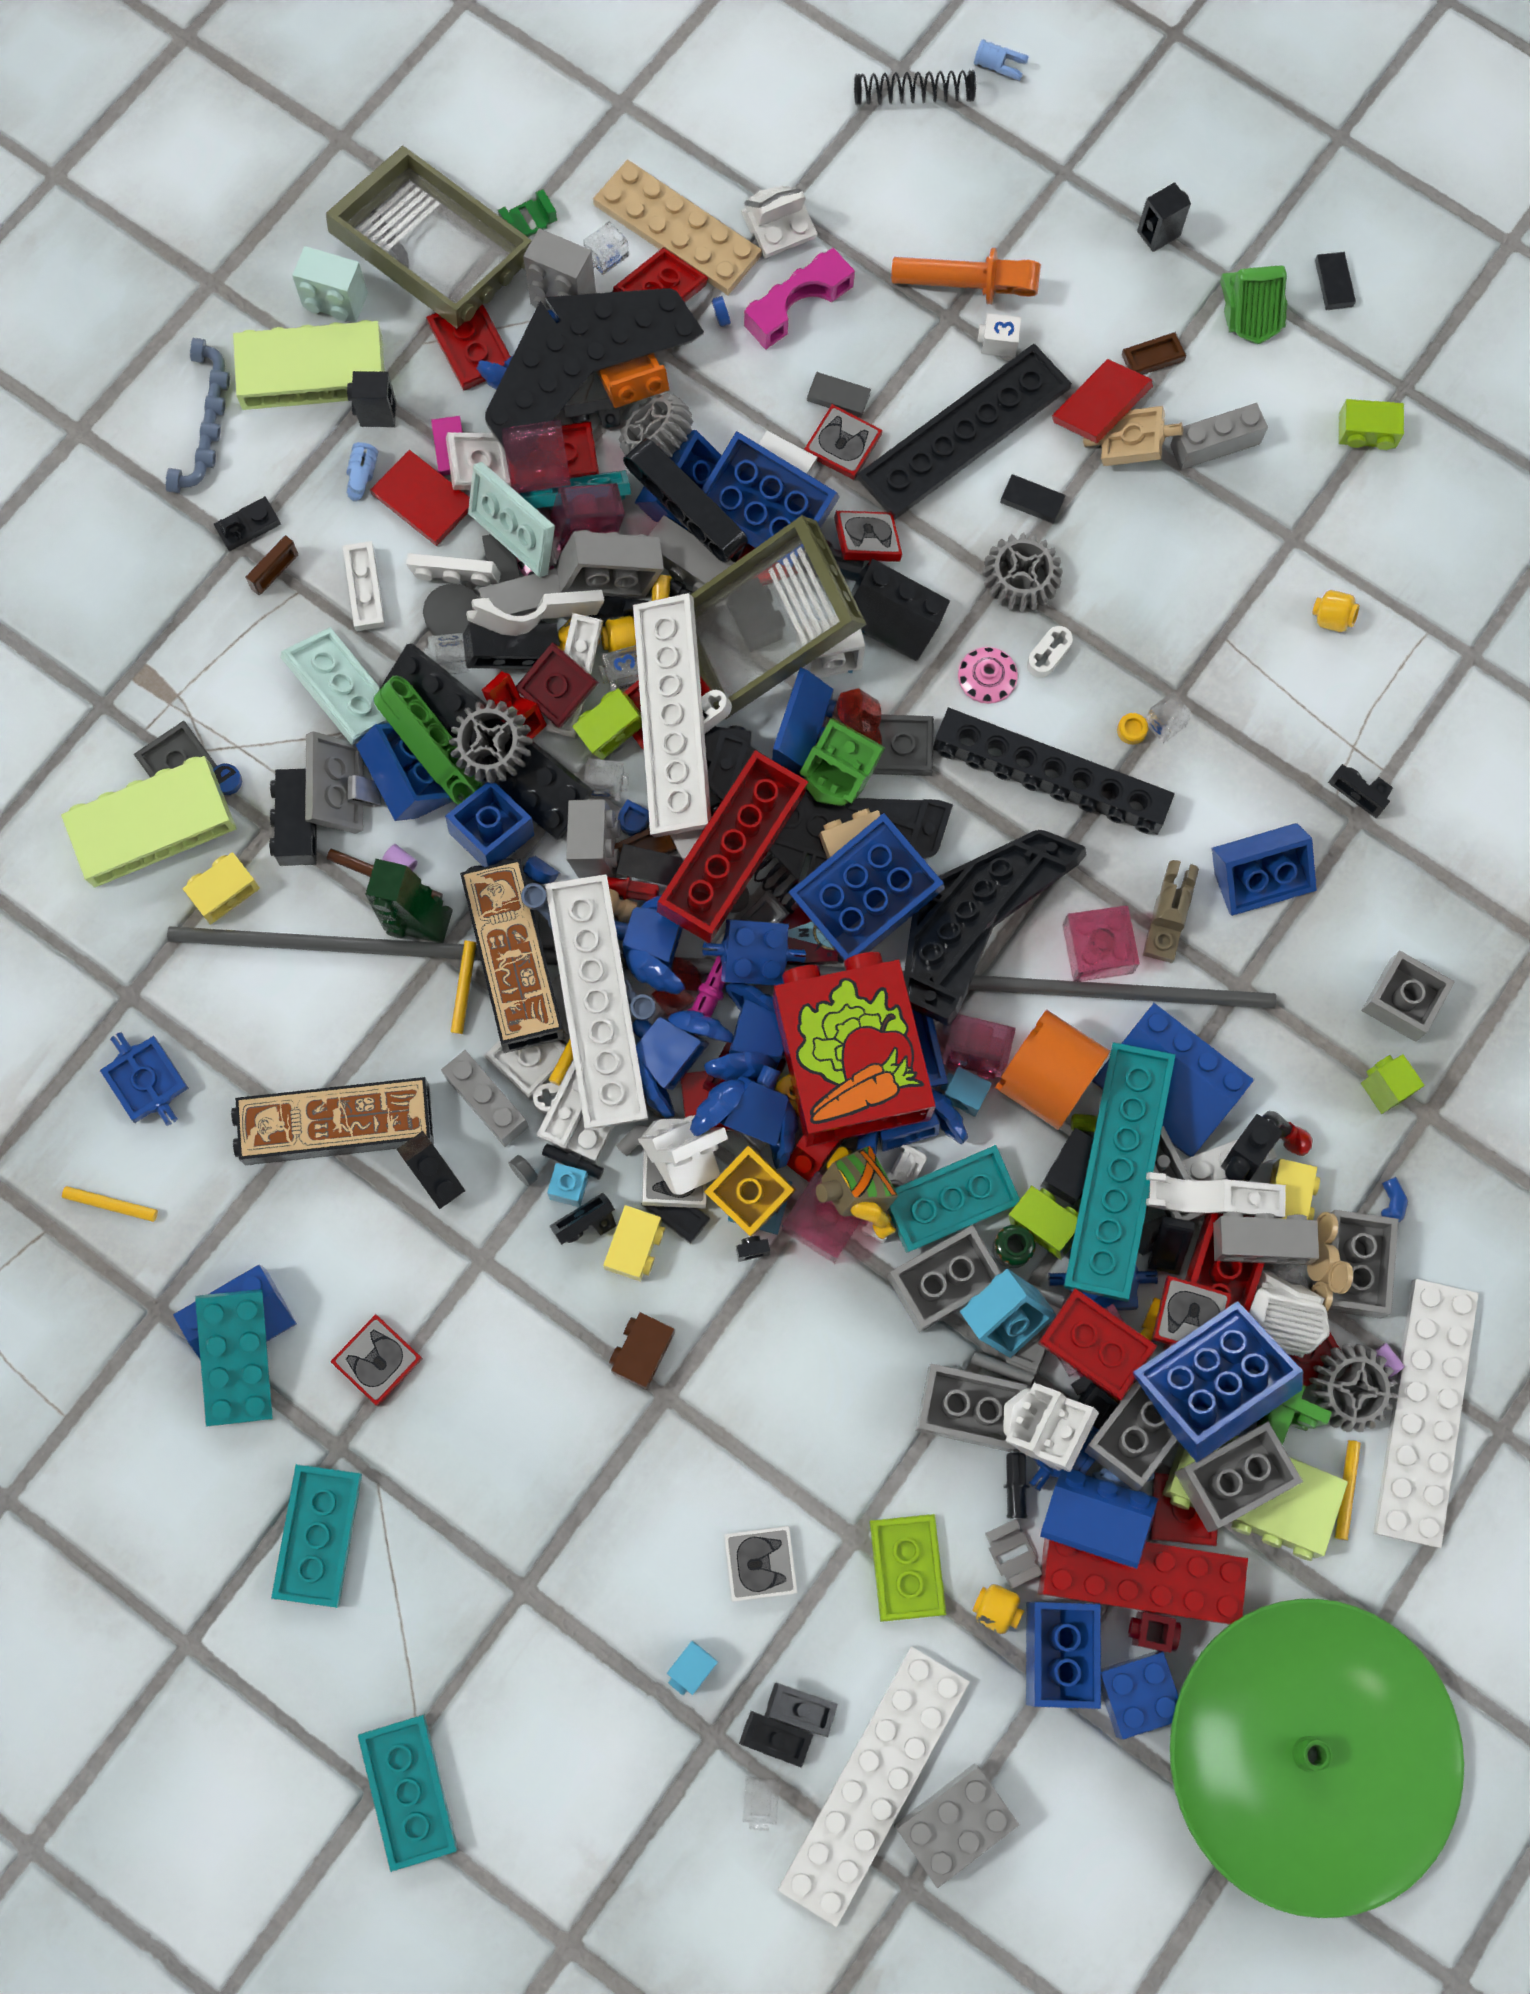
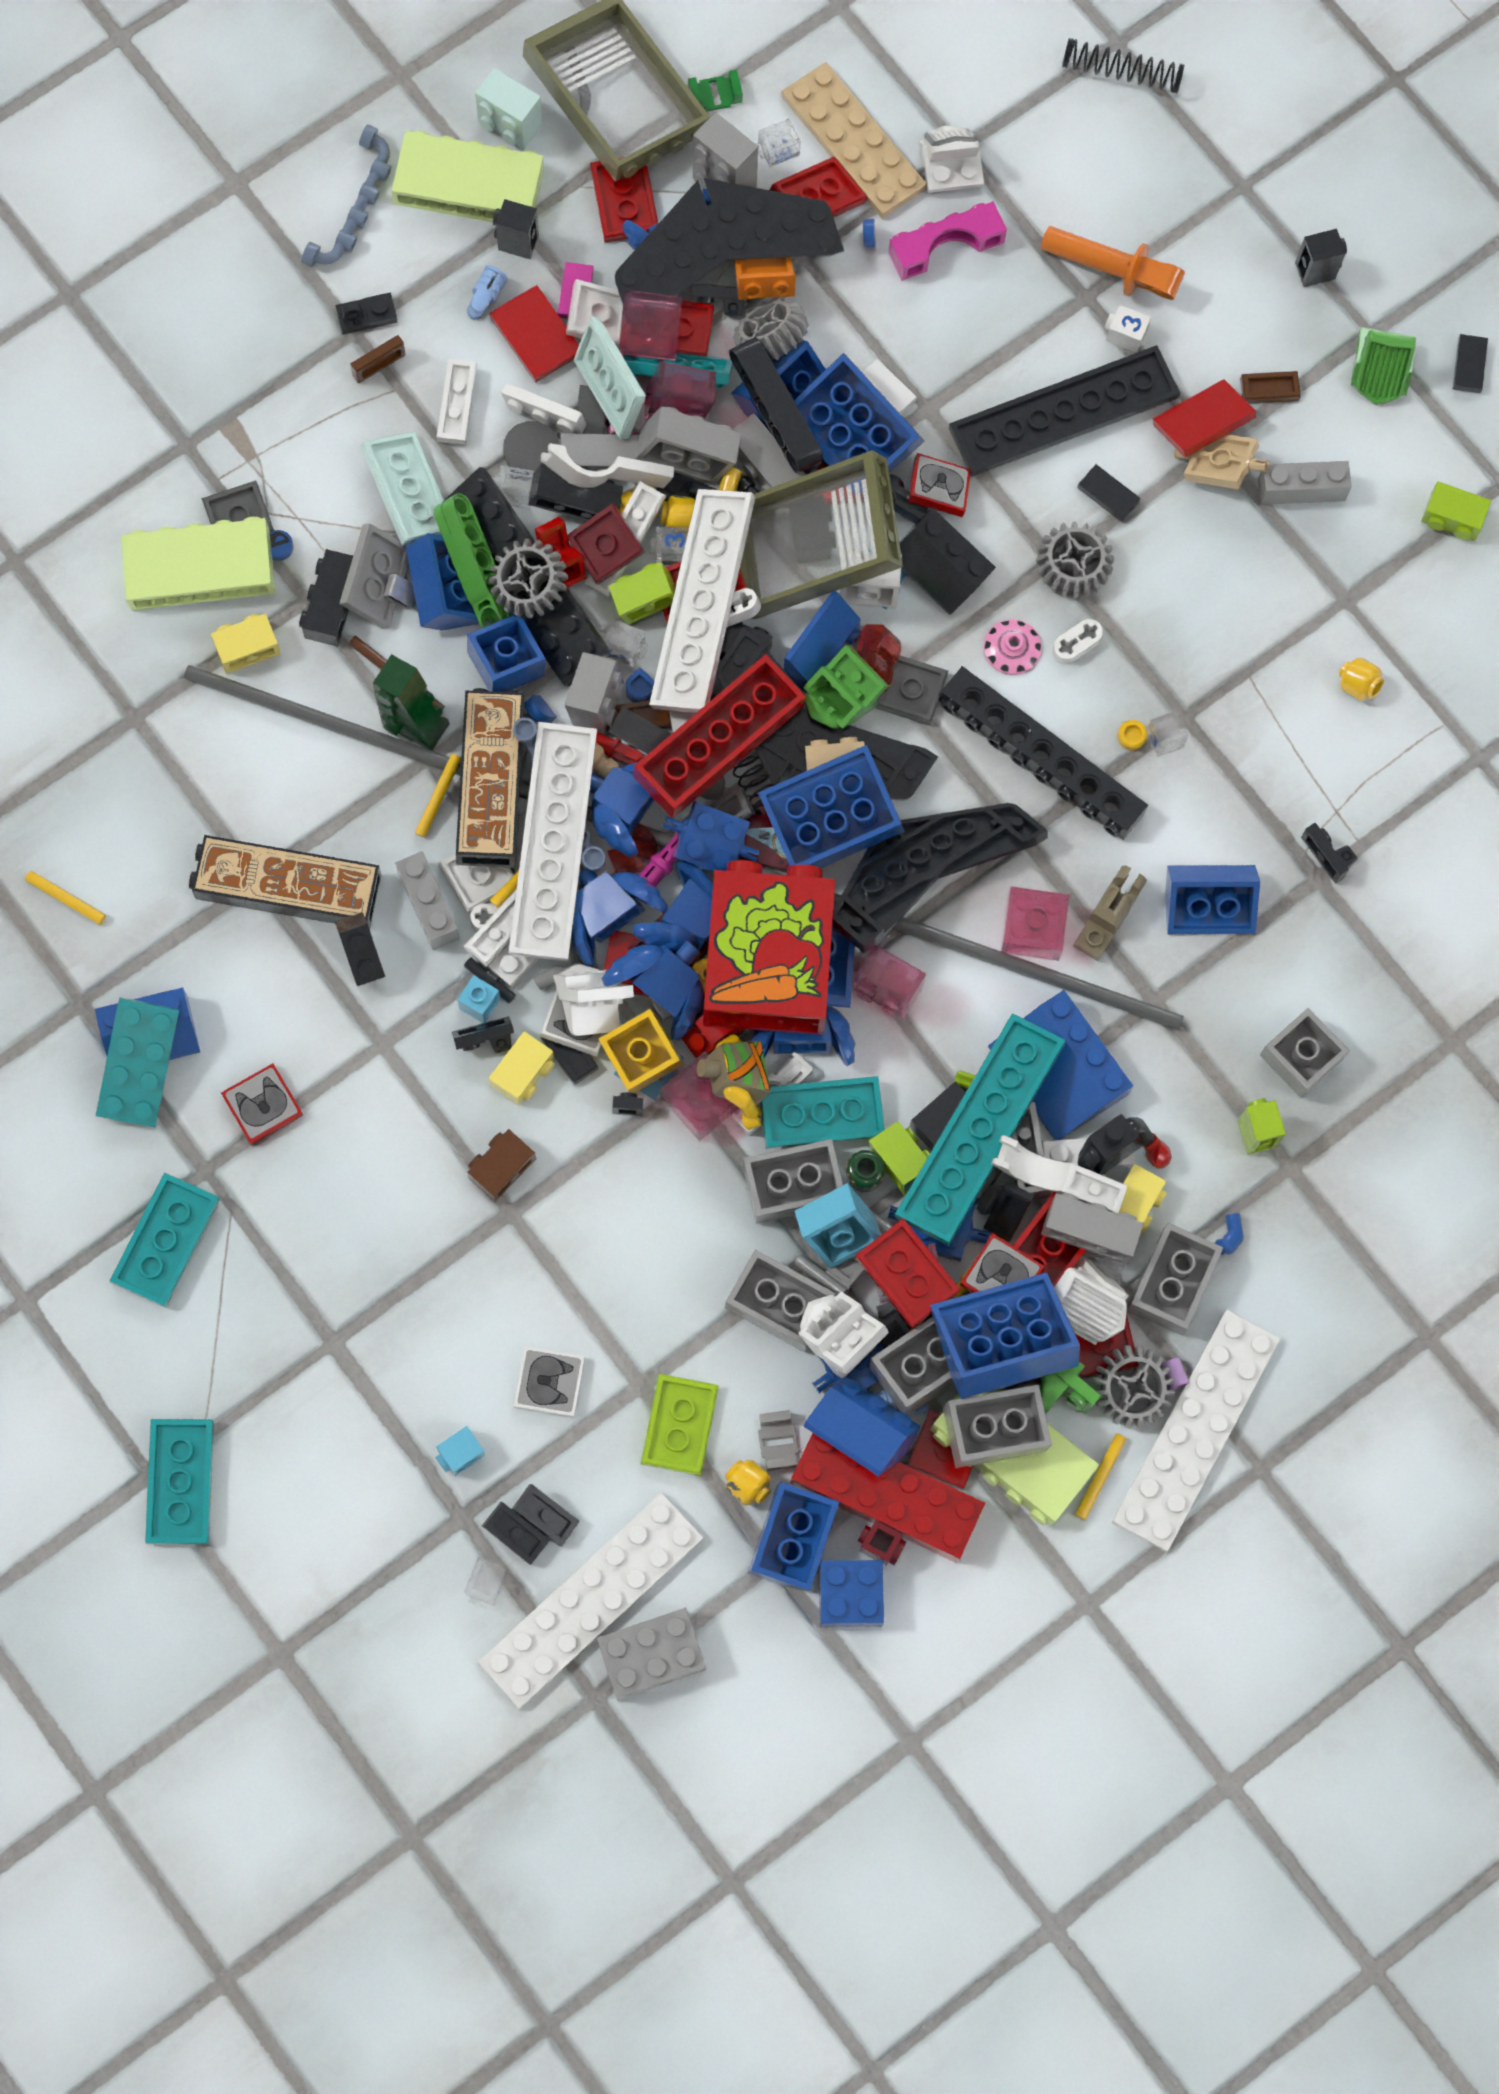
camera: 15 degrees right, 0 degrees up
blue plate [100,1032,189,1126] -> none
lavender hinge [382,844,417,871] -> none
dark grey tile [508,1155,538,1187] -> none
tile [804,404,882,480] -> none
dark grey tile [807,371,871,418] -> none
medium azure brick [940,1066,992,1117] -> none
light blue hinge [974,39,1029,81] -> none
orange brick [995,1009,1111,1130] -> none
black axle [1003,1452,1030,1518] -> none
bright green dish [1170,1599,1464,1918] -> none
tan piece [1307,1212,1353,1311] -> none

